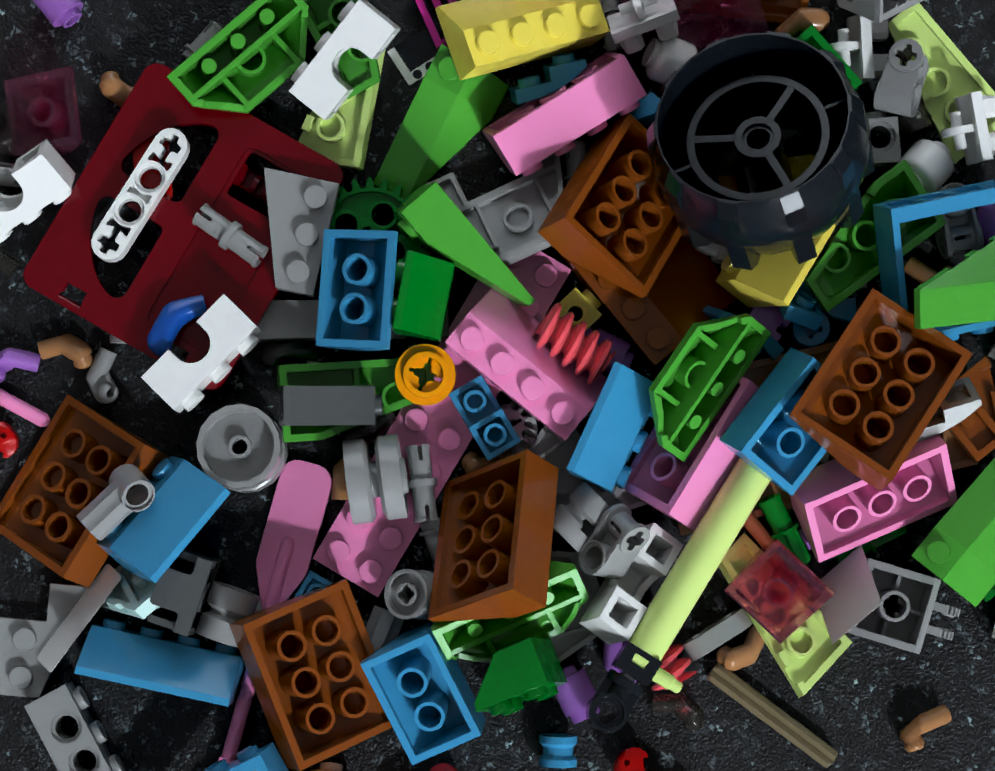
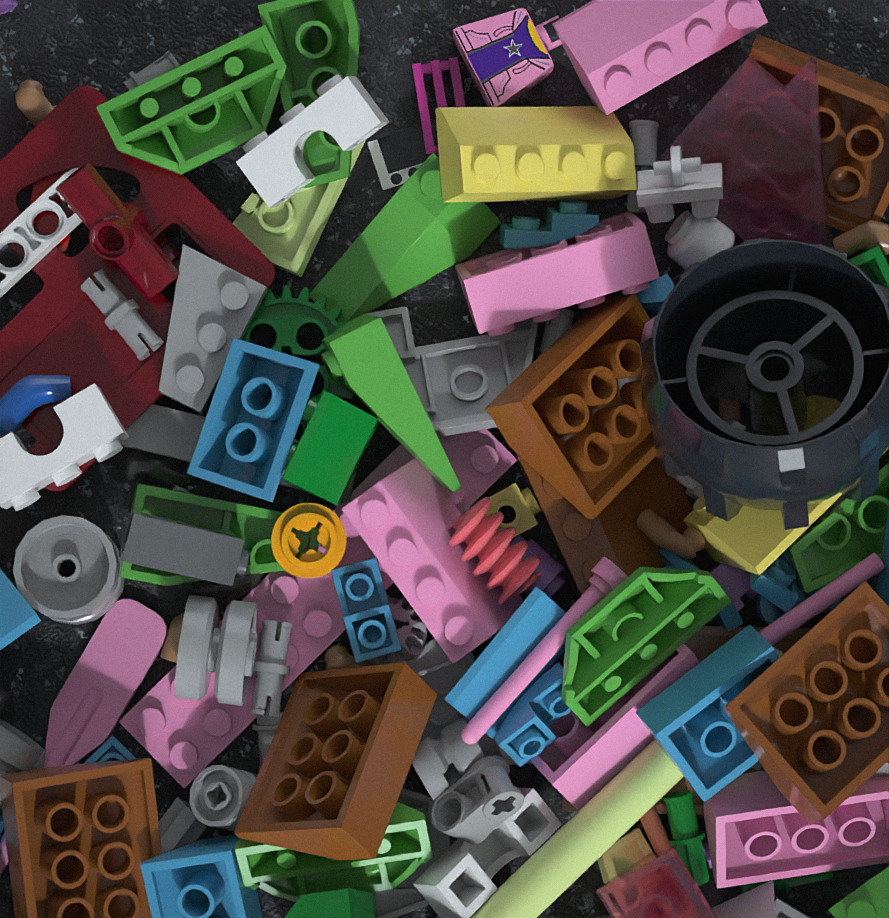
camera: 15 degrees right, 0 degrees up
none -> dark red piece [55,162,180,299]
none -> bright pink piece [461,557,628,744]
none -> dark azure slope [494,662,571,767]
none -> medium nougat arm [636,509,706,560]
none -> bright pink bar [758,552,885,646]

